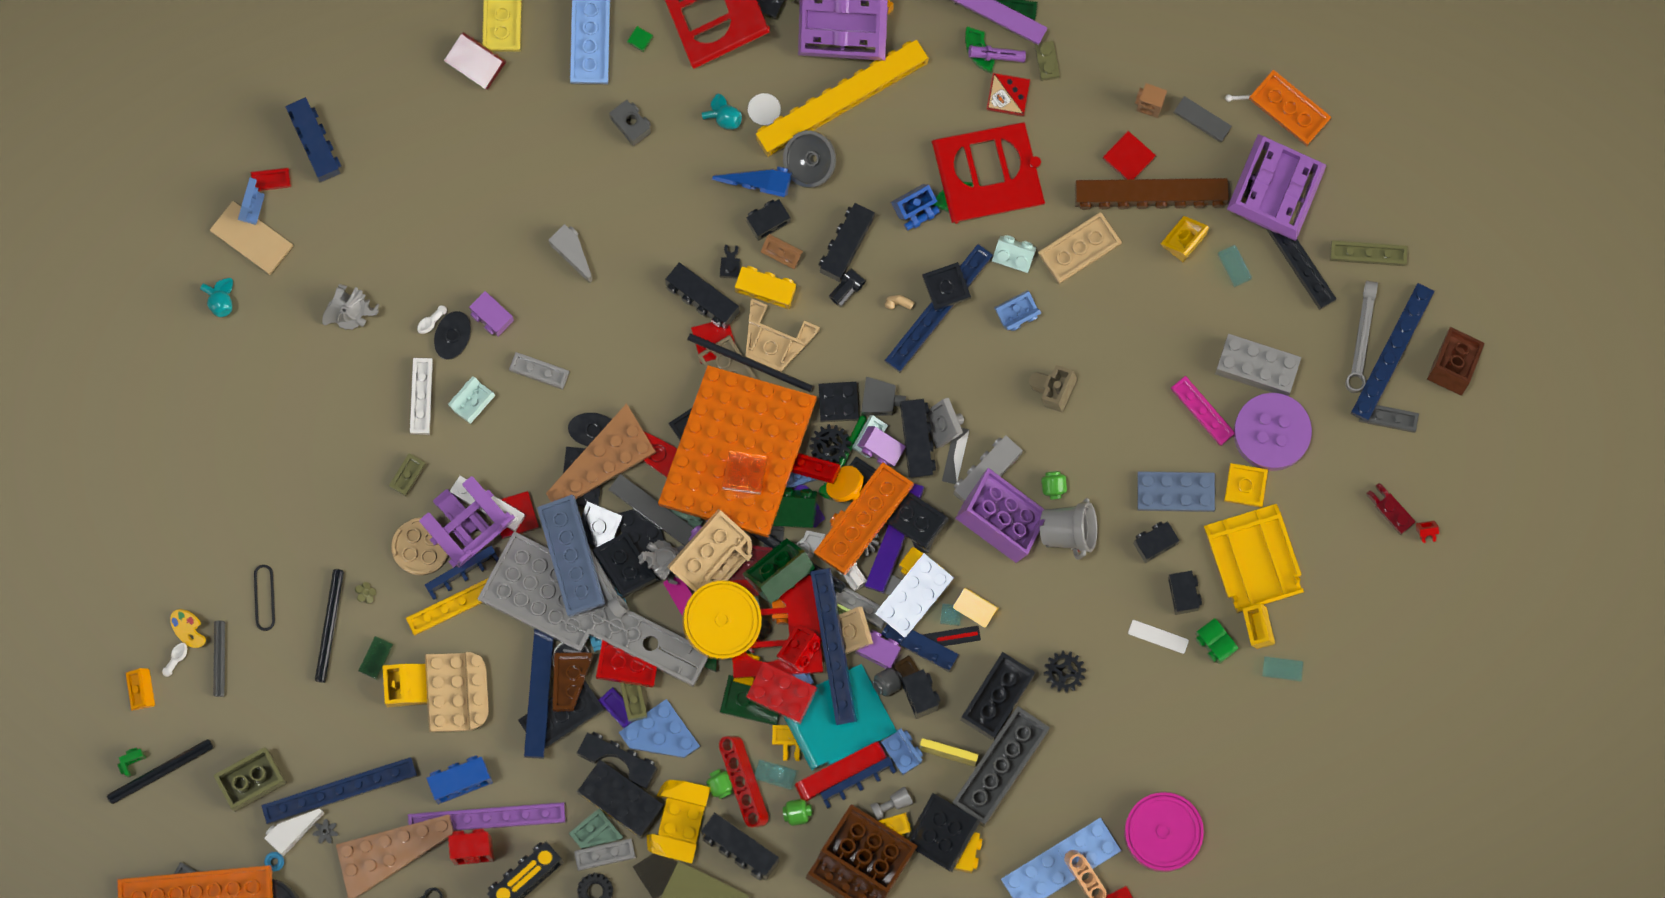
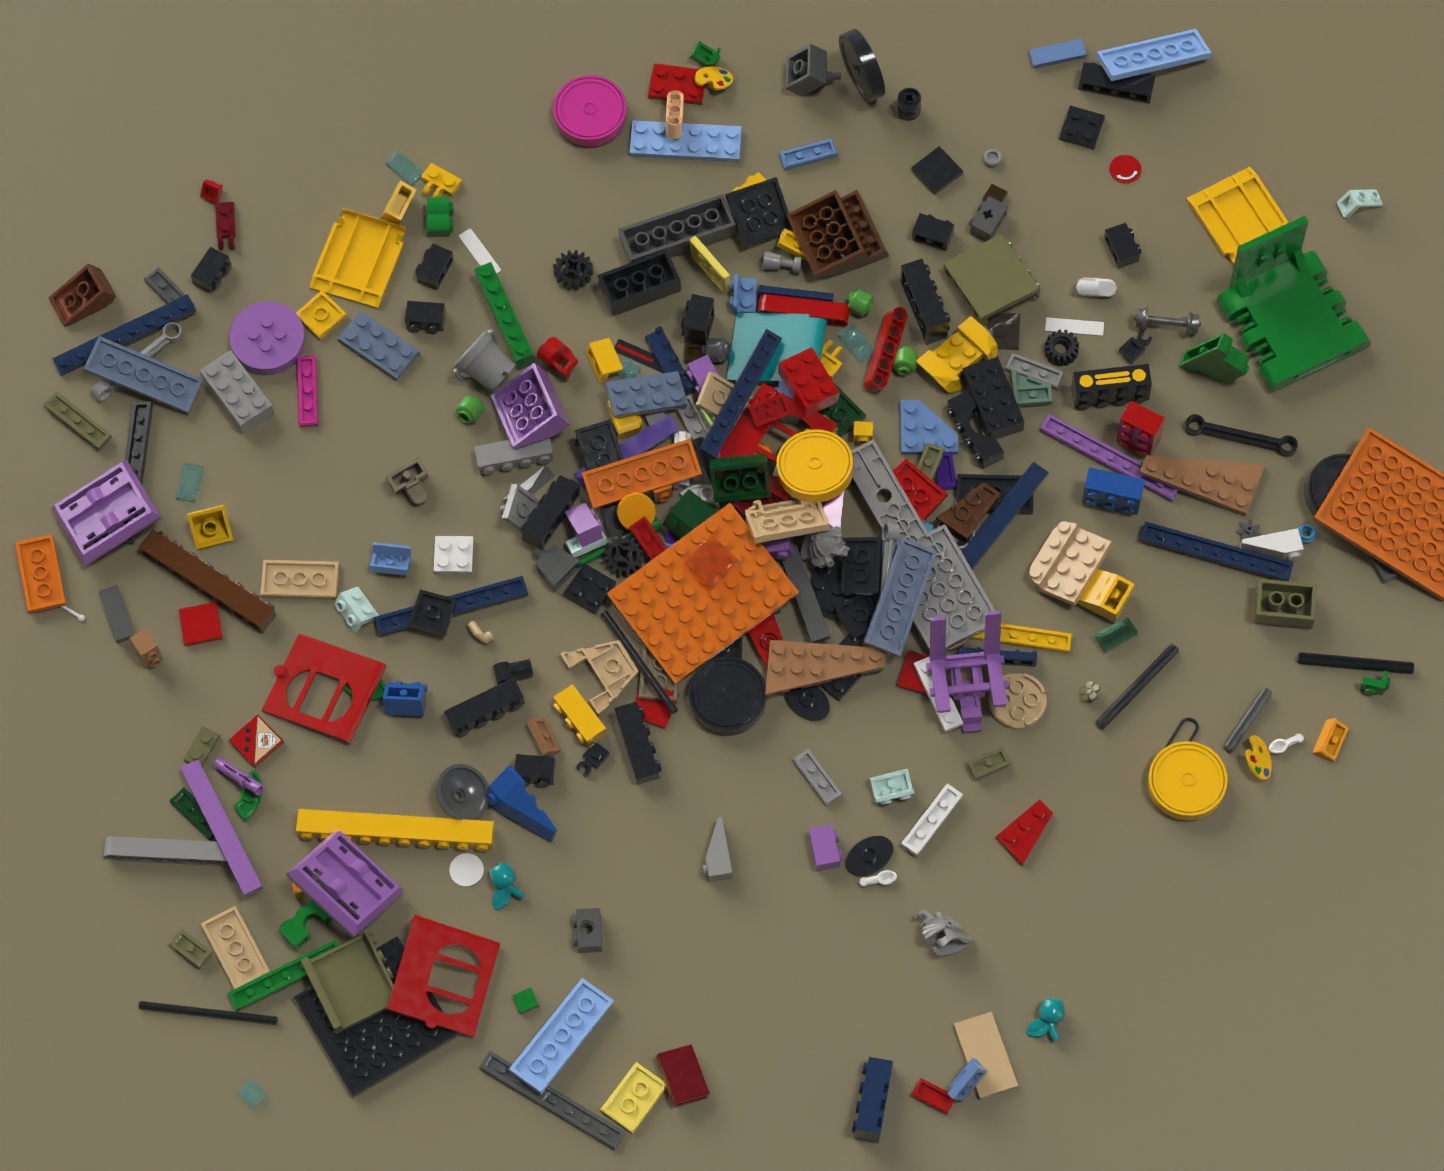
camera: 140 degrees left, 10 degrees down
none -> sand blue plate [84,336,203,414]
none -> black brick [190,246,232,293]
none -> yellow hinge [421,163,462,197]
none -> white plate [434,536,474,574]
none -> green brick [474,262,535,370]
none -> red piece [537,337,578,379]
none -> black brick [689,657,767,735]
none -> yellow plate [853,421,873,445]
none -> red wing [996,799,1053,867]
none -> yellow brick [1147,741,1228,821]

